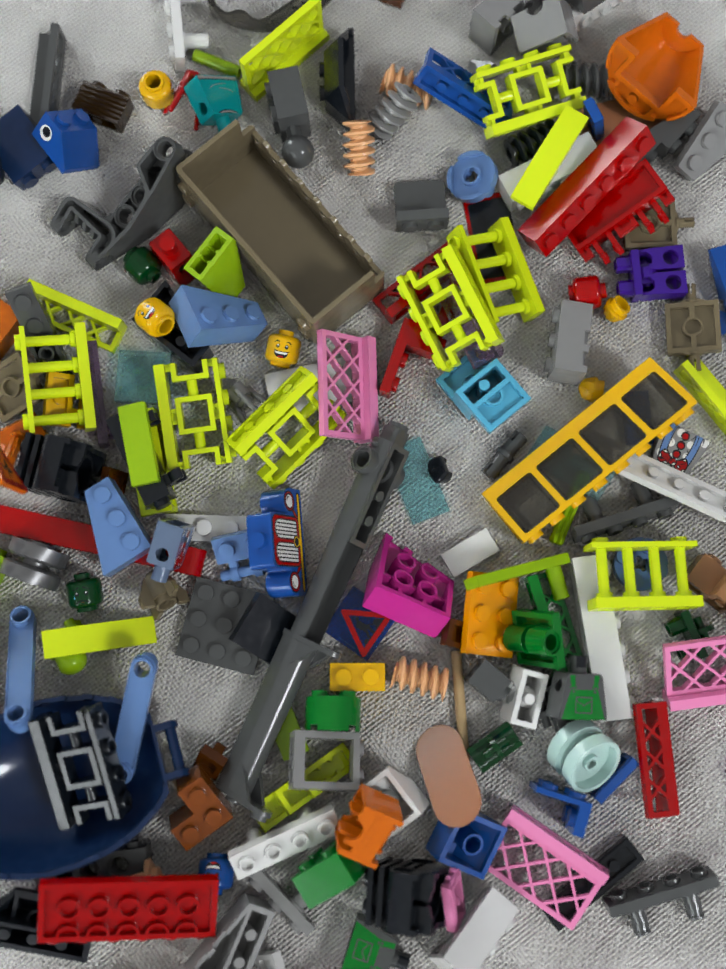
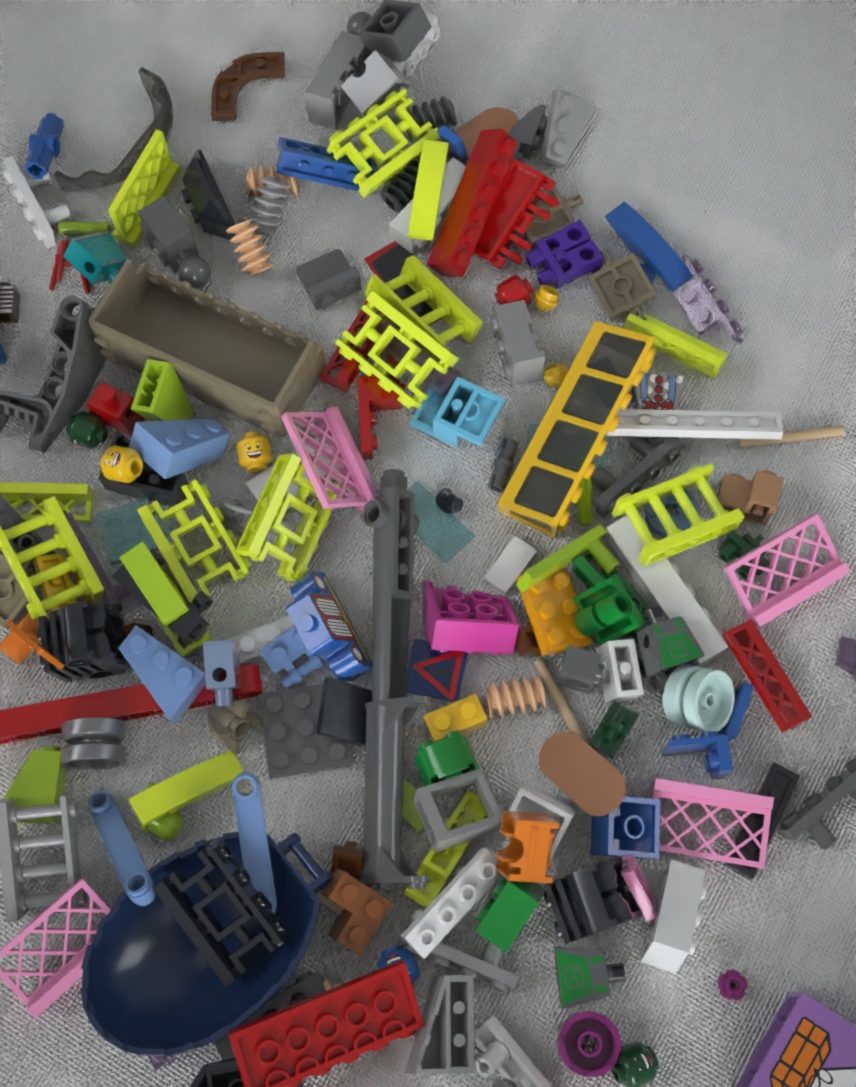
camera: 25 degrees left, 10 degrees down
dark green head [66,572,104,613] -> none
yellow head [139,70,174,110] -> none
medium blue plate [447,150,498,203] -> none
orange cone [606,12,704,122] -> none

